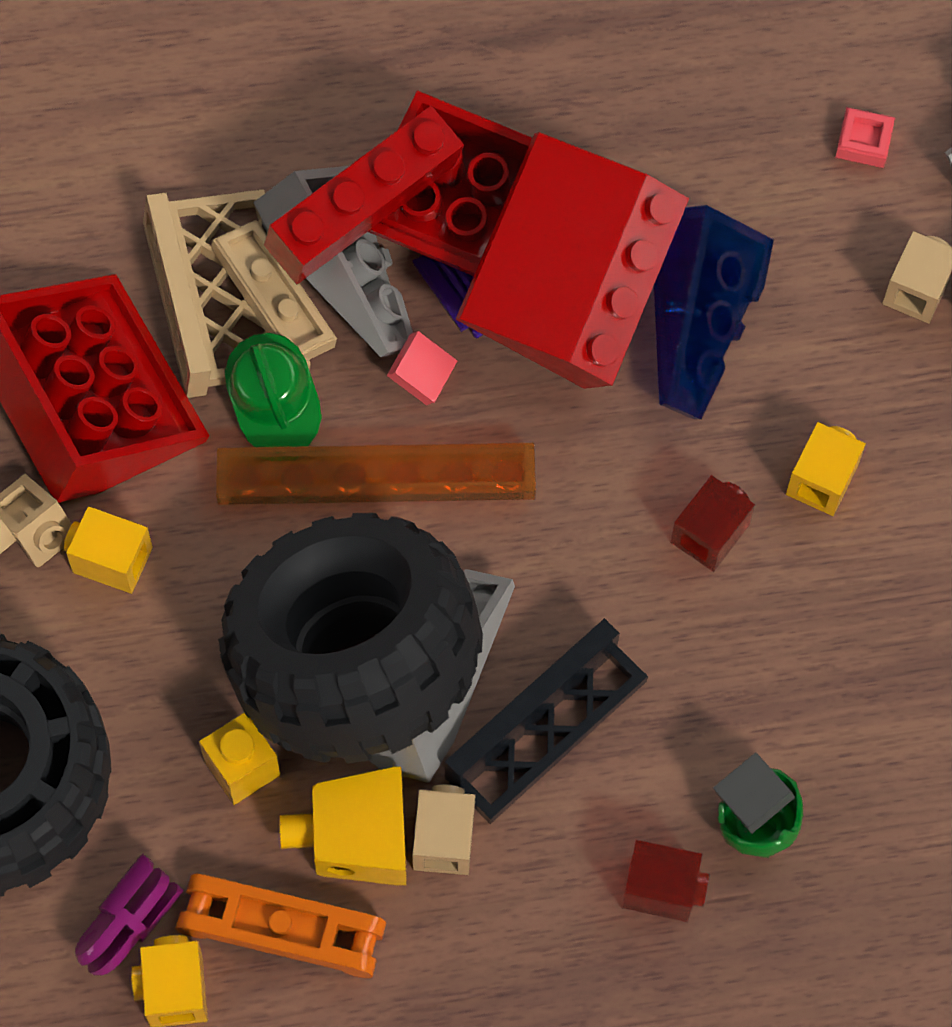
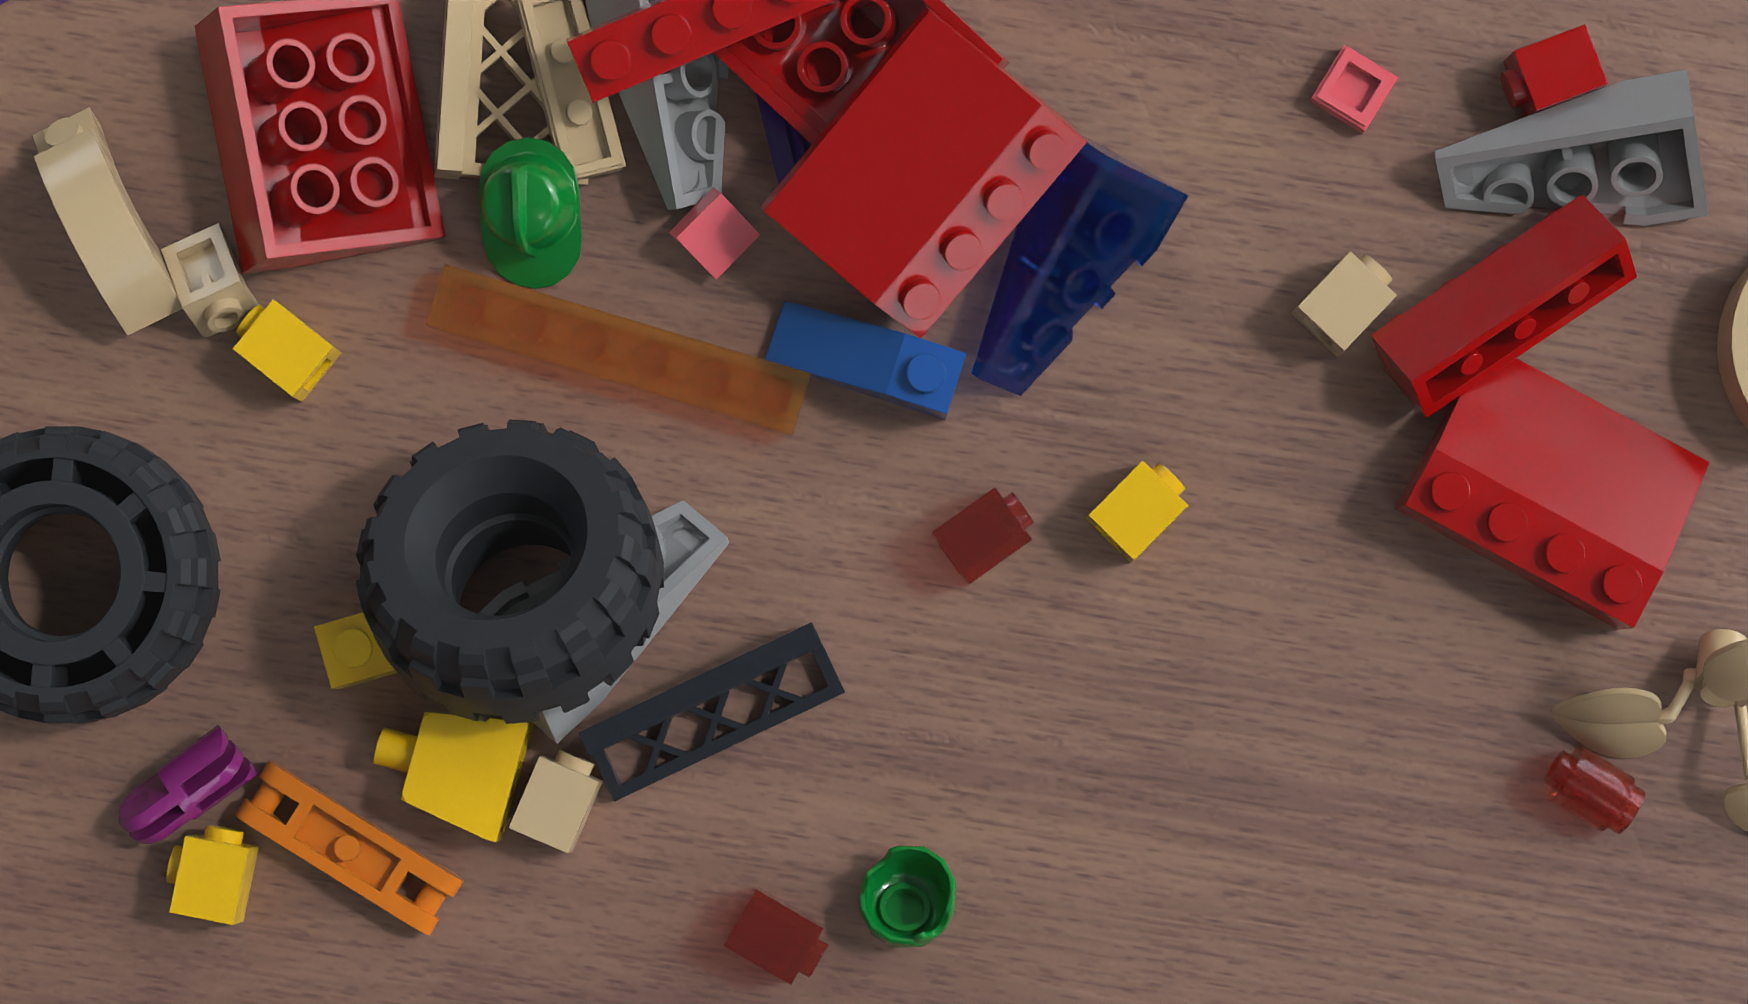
camera: 20 degrees right, 20 degrees up
dark grey tile [713,752,794,834] -> none
none -> blue slope [765,301,967,420]

